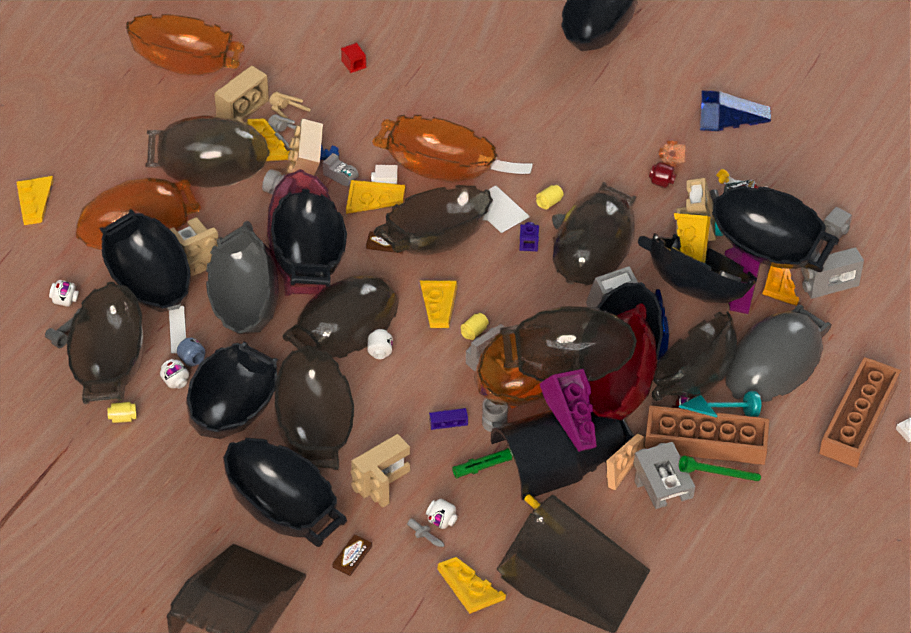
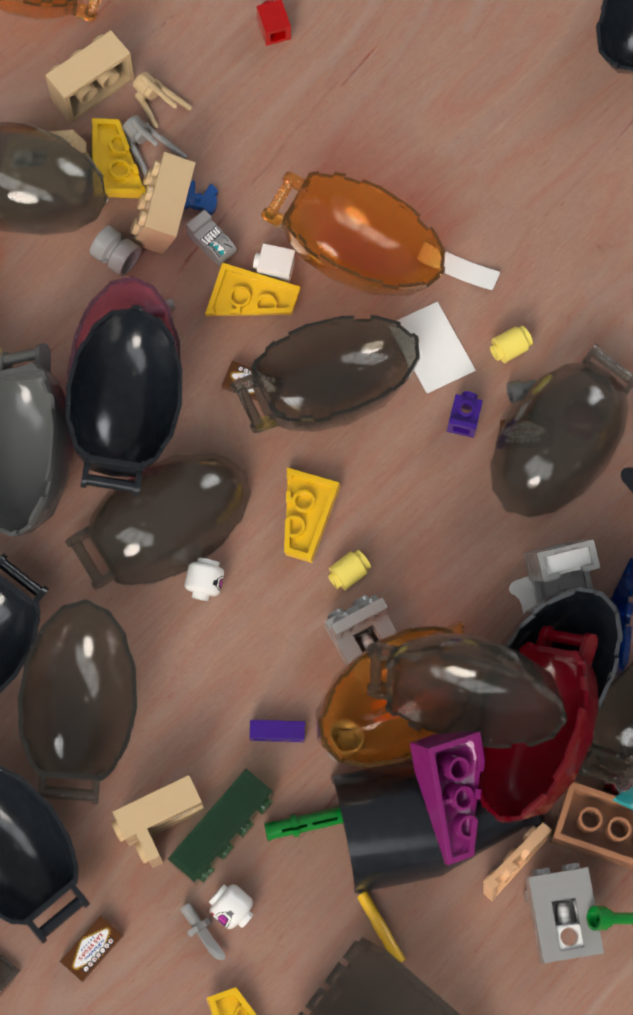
camera: 10 degrees right, 25 degrees up
none -> clear green brick [168,768,274,885]

